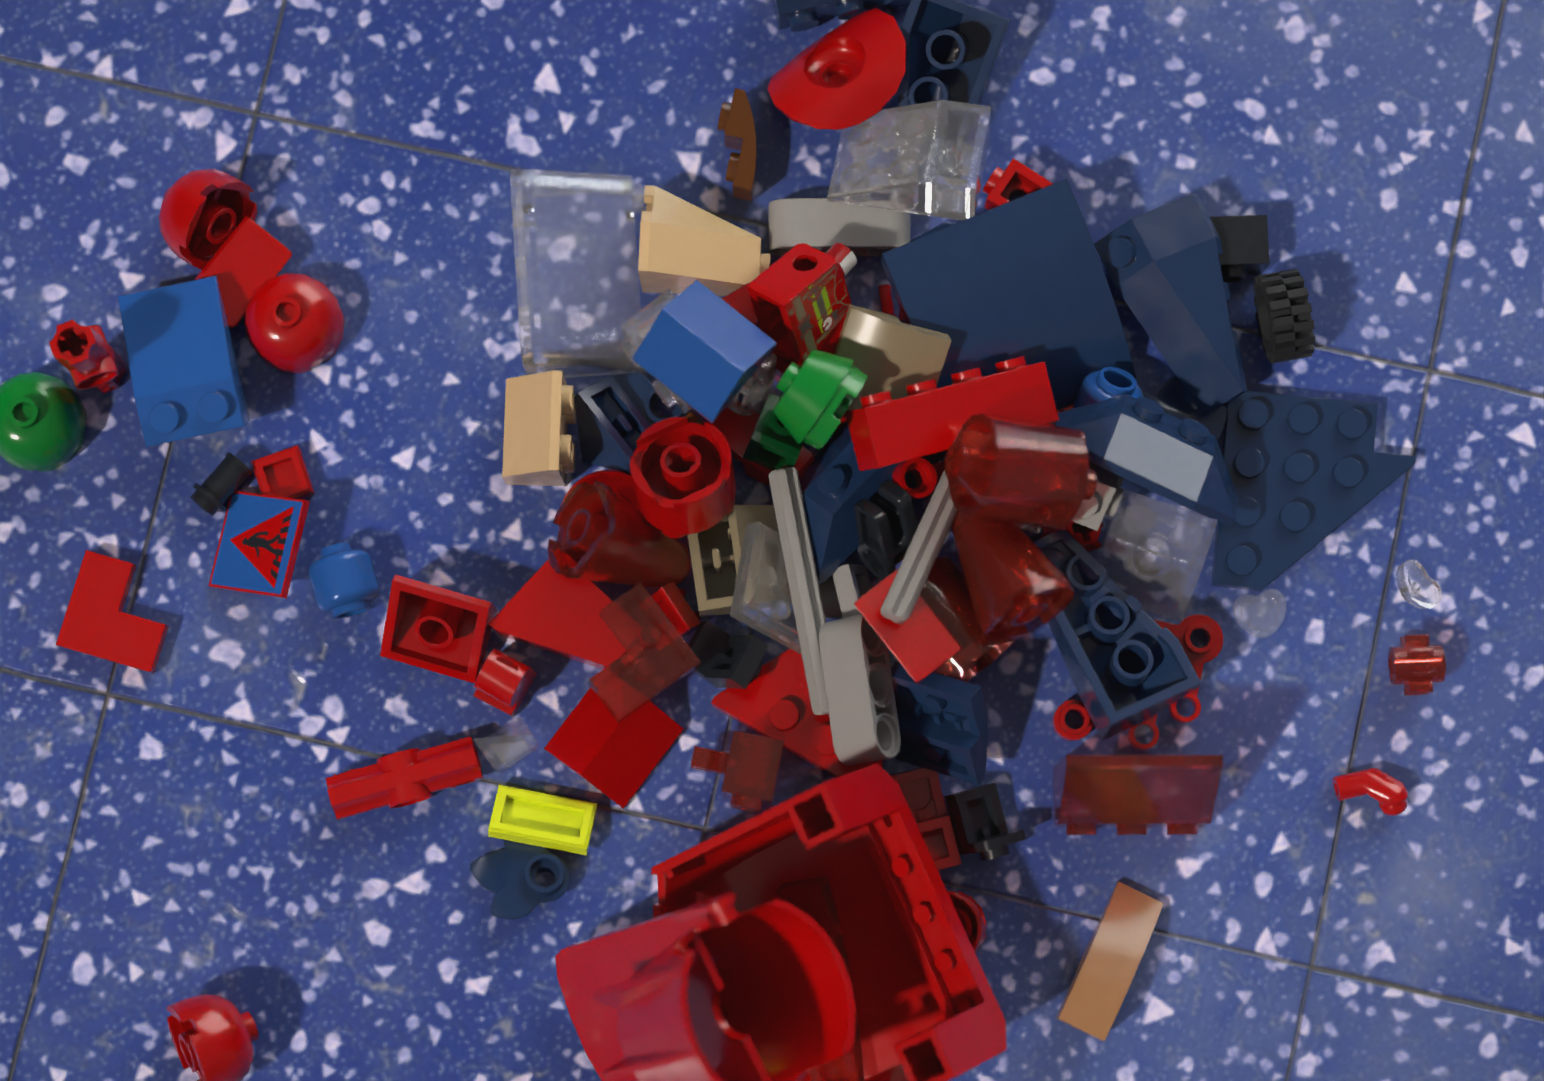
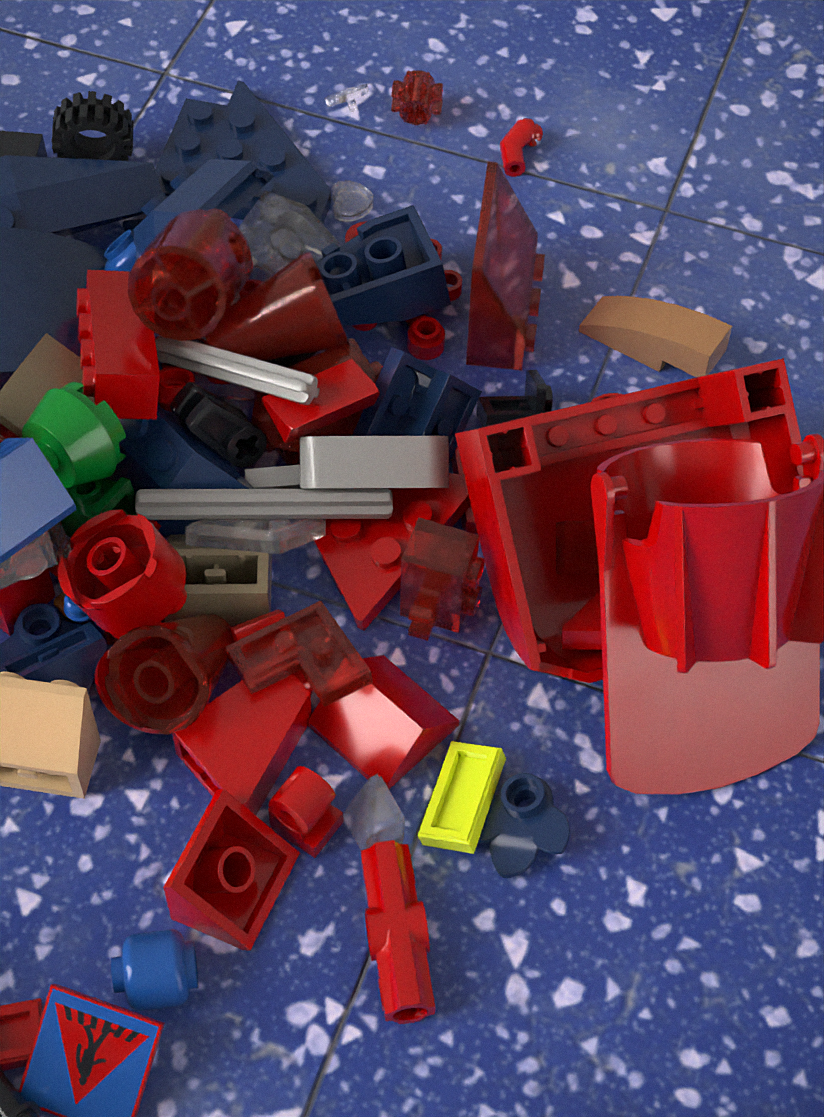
camera: 85 degrees left, 25 degrees down
black bracket [681,621,769,689] -> none

